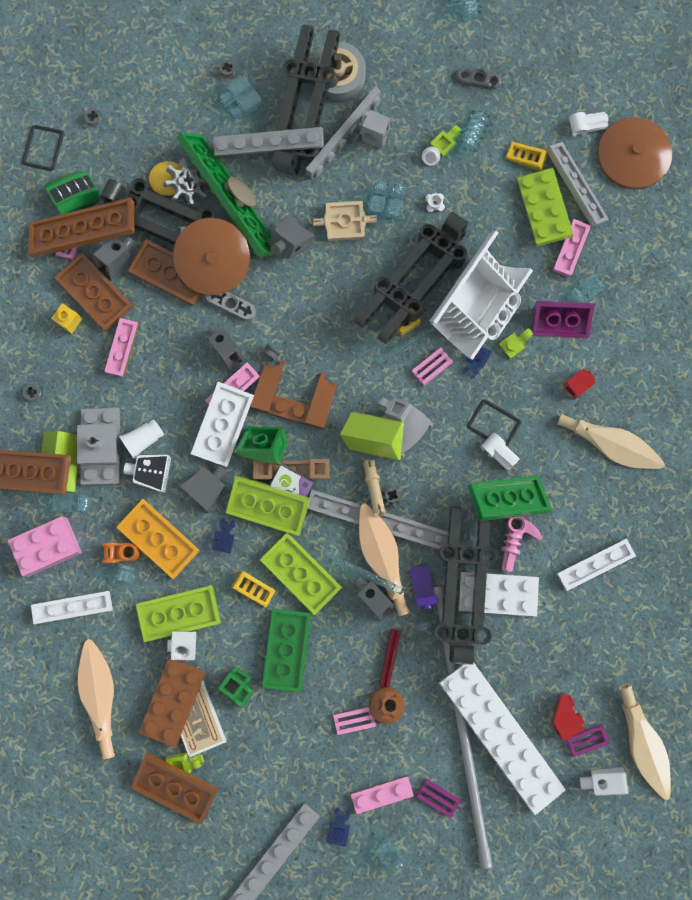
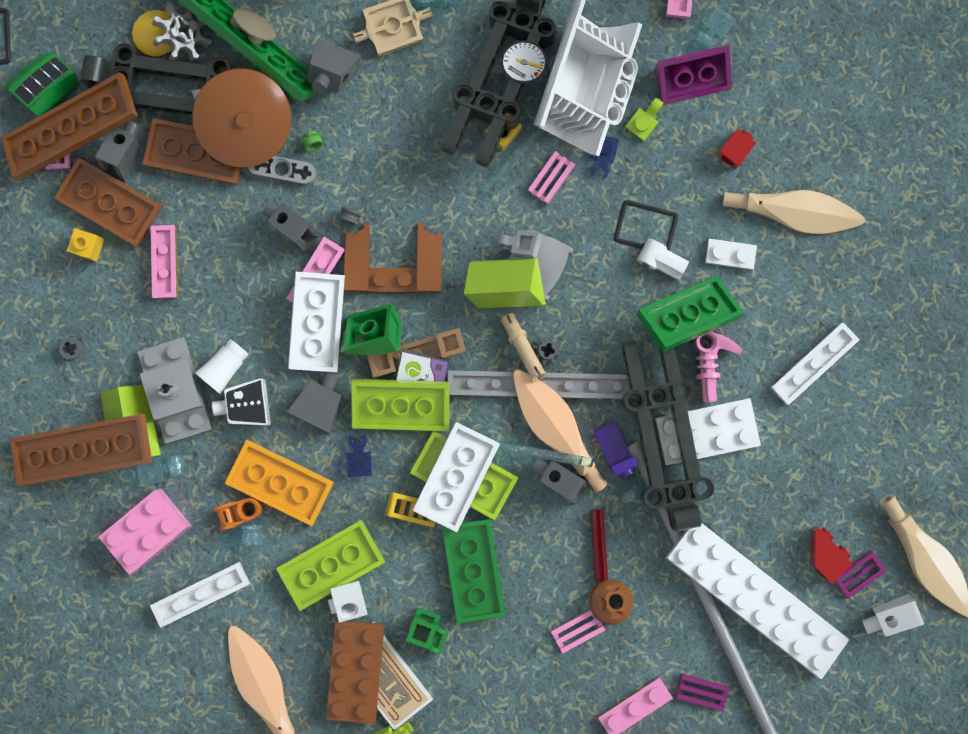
camera: 15 degrees left, 5 degrees up
none -> bright green plate [301,131,324,152]
none -> white plate [413,422,500,532]
none -> white sticker [501,41,547,83]
none -> white plate [705,239,757,270]

